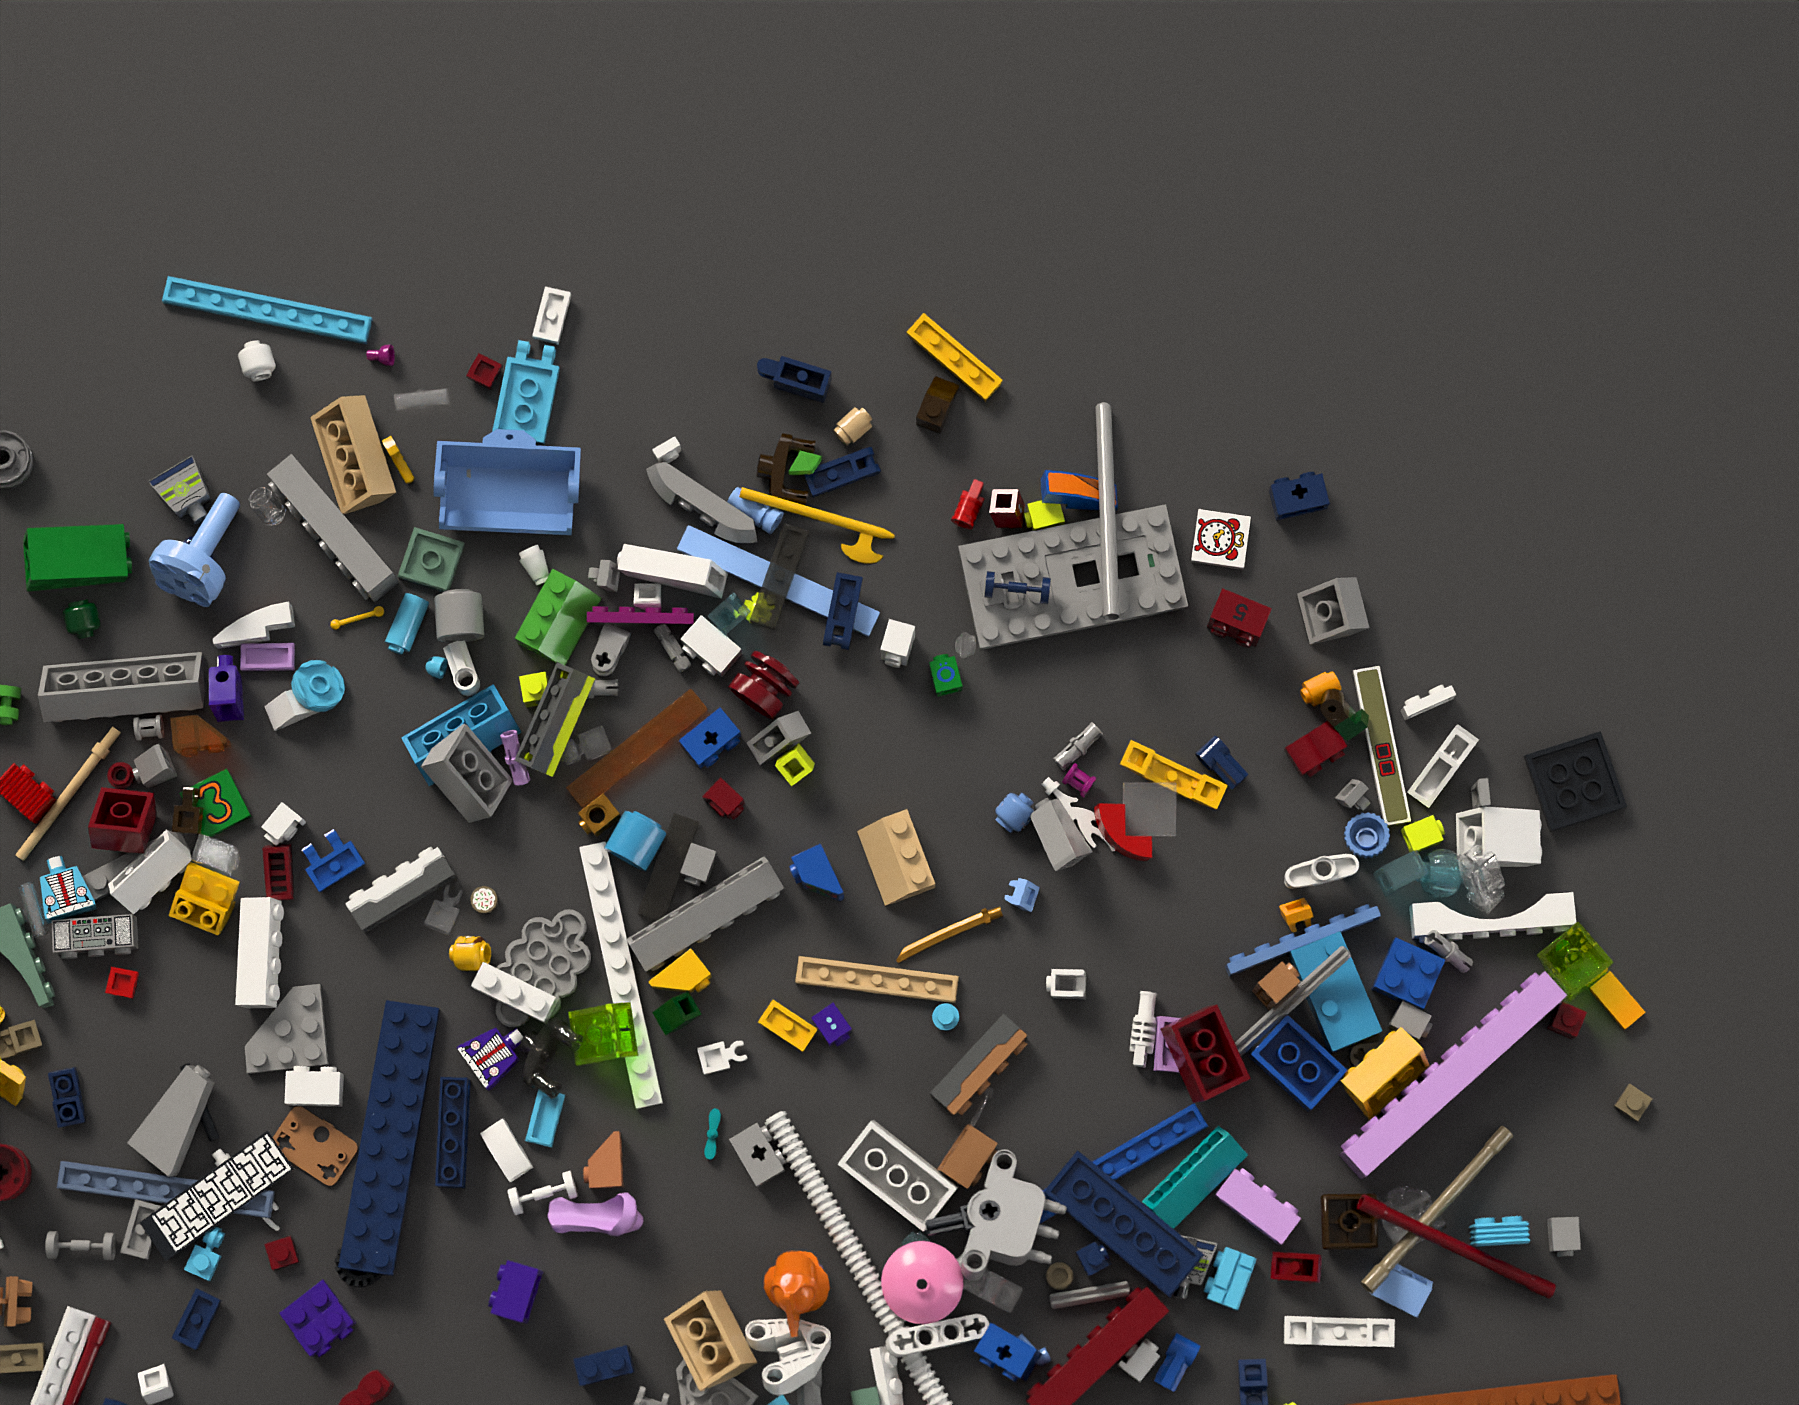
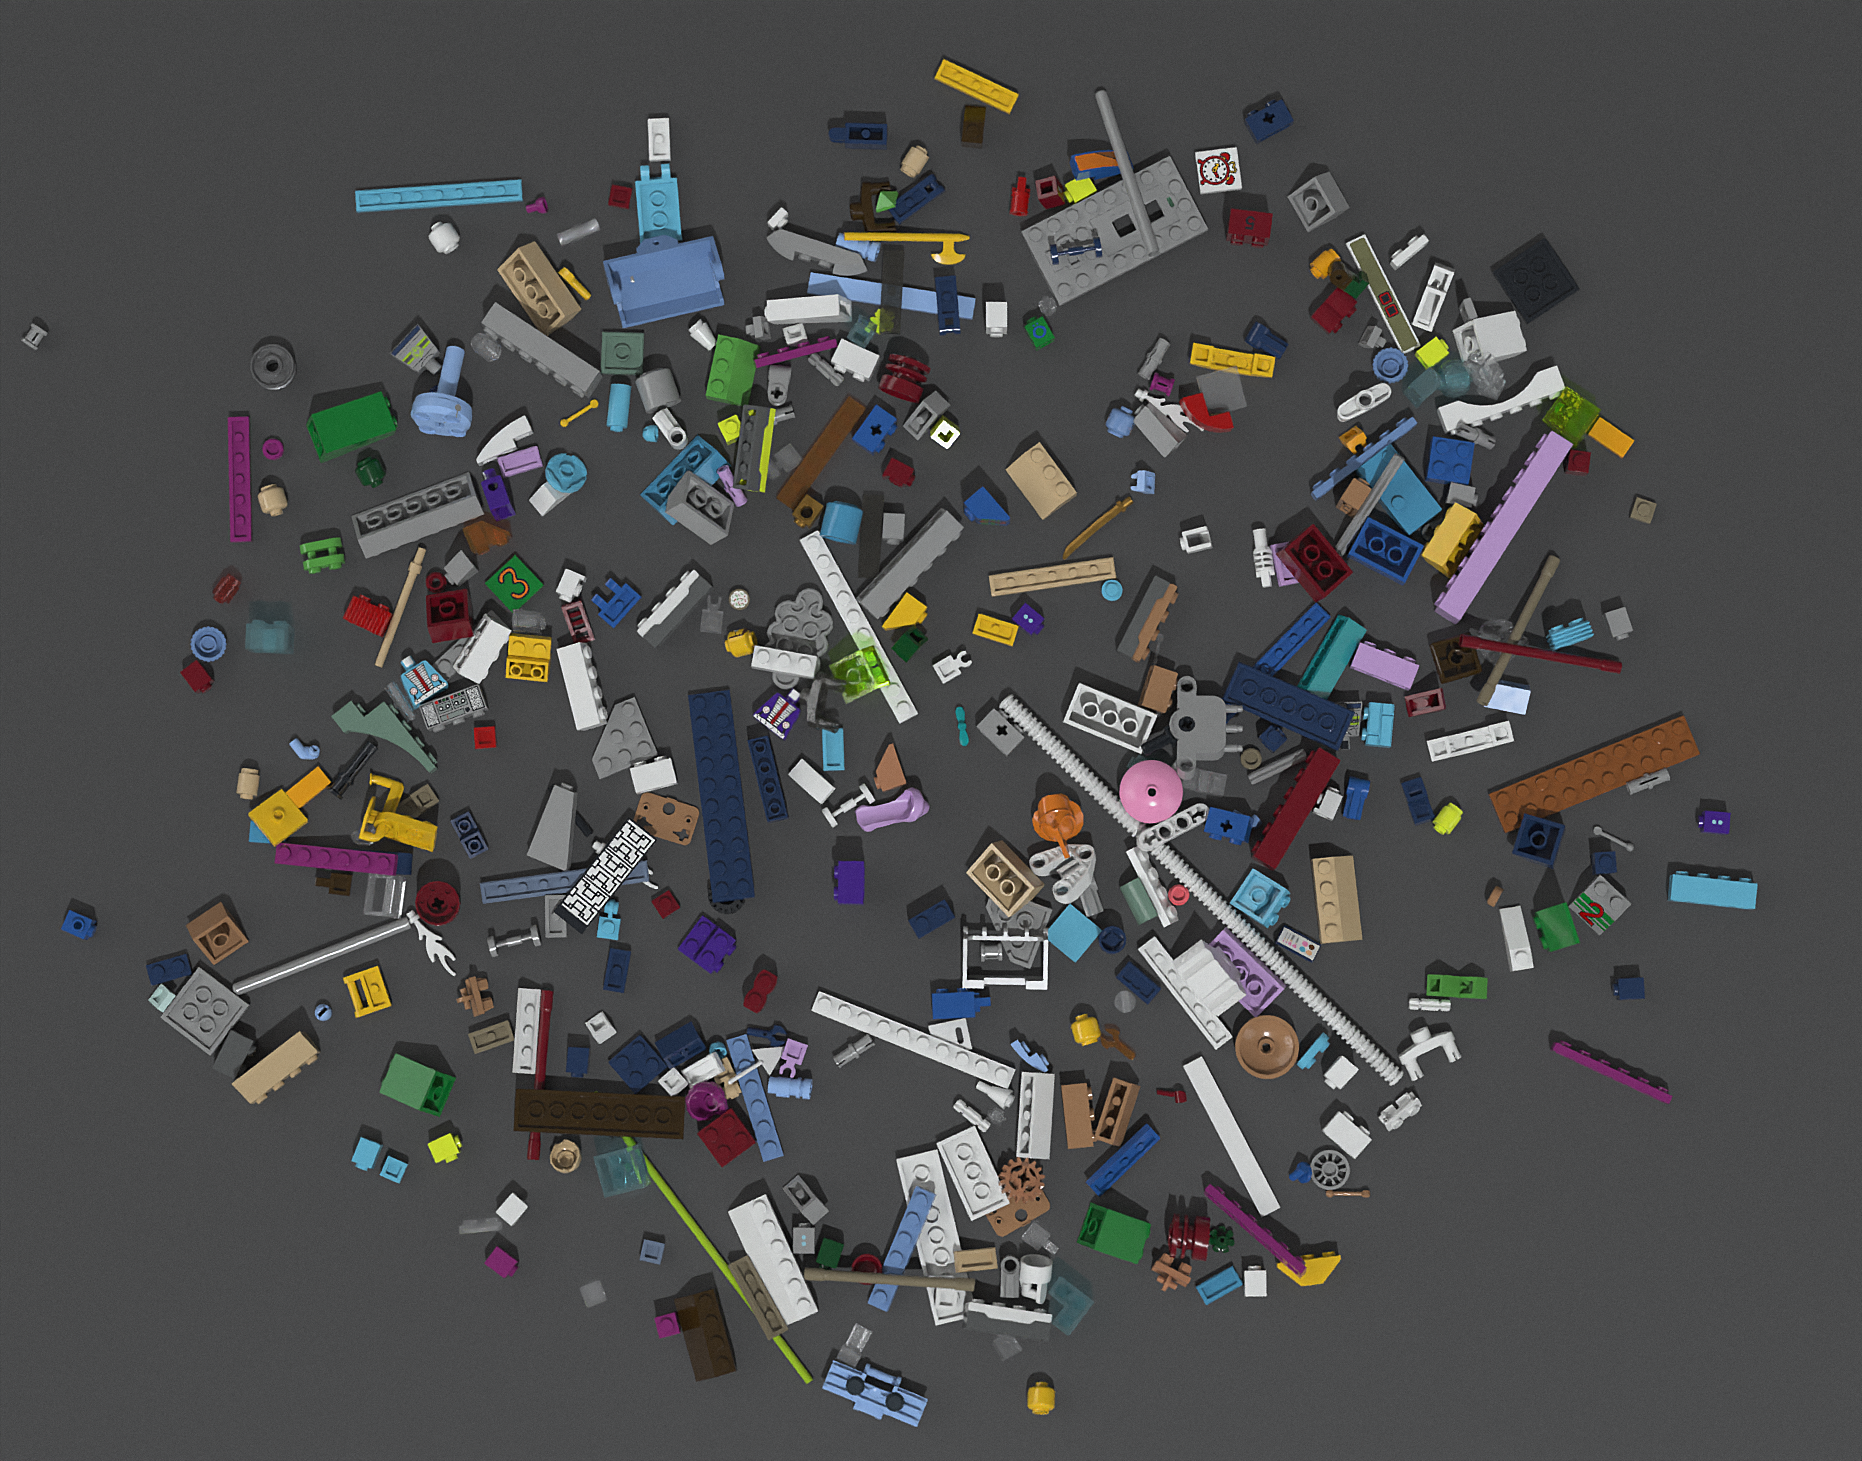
camera: 10 degrees left, 5 degrees up
light grey bush [133,714,164,741] -> none
dark brown plate [172,787,204,834] -> none

